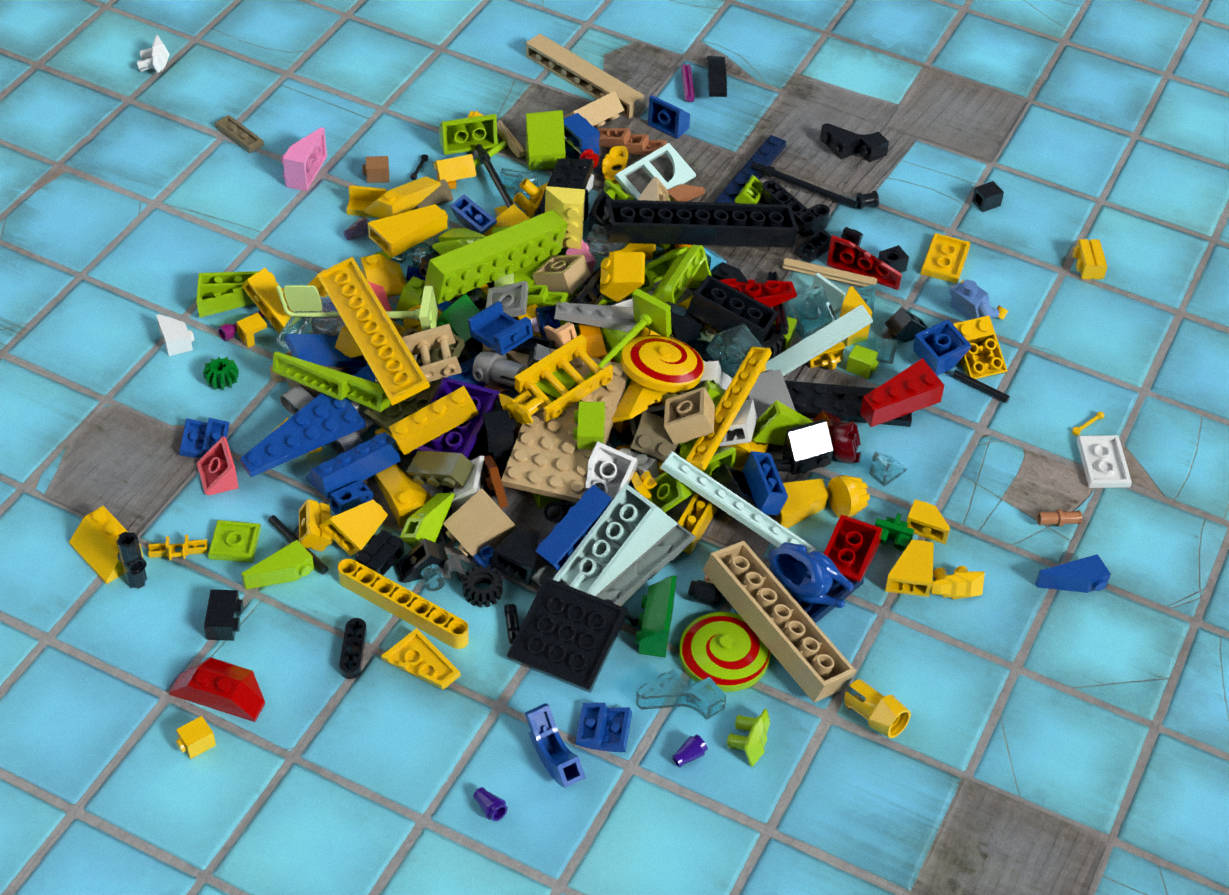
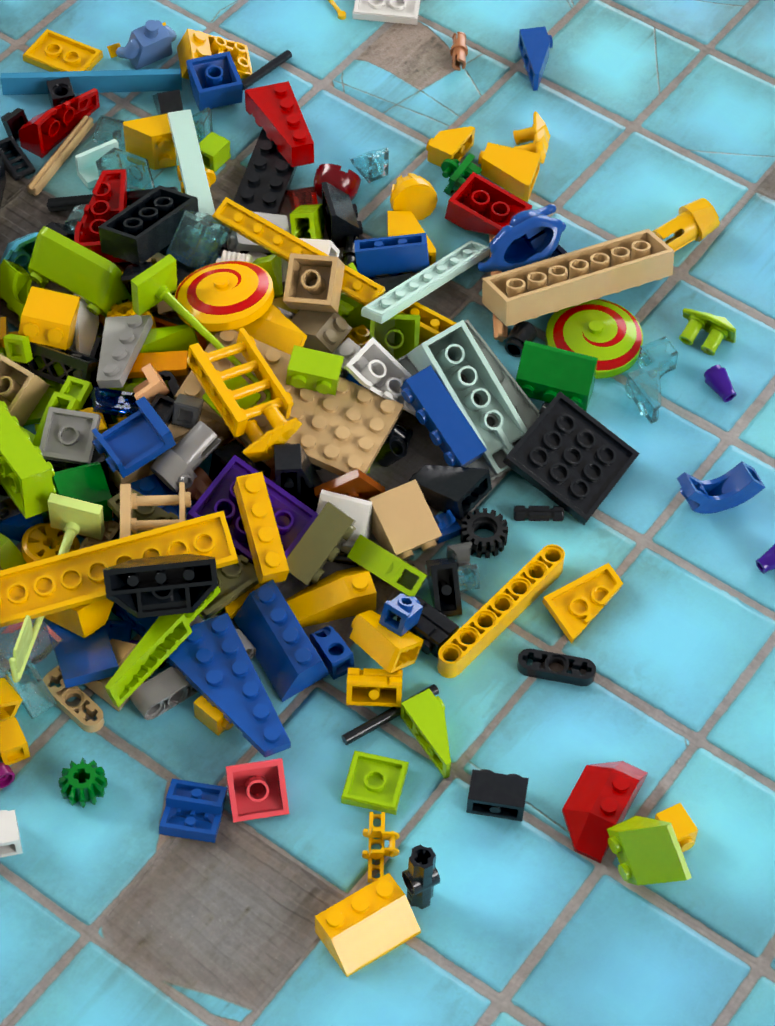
camera: 80 degrees left, 5 degrees up
blue slope [575,703,632,752] -> none
none -> dark azure tile [0,69,182,95]
none -> lime tile [3,333,33,363]
none -> black wedge [103,554,218,618]
none -> blue brick [379,593,423,637]
none -> lime slope [607,815,692,886]

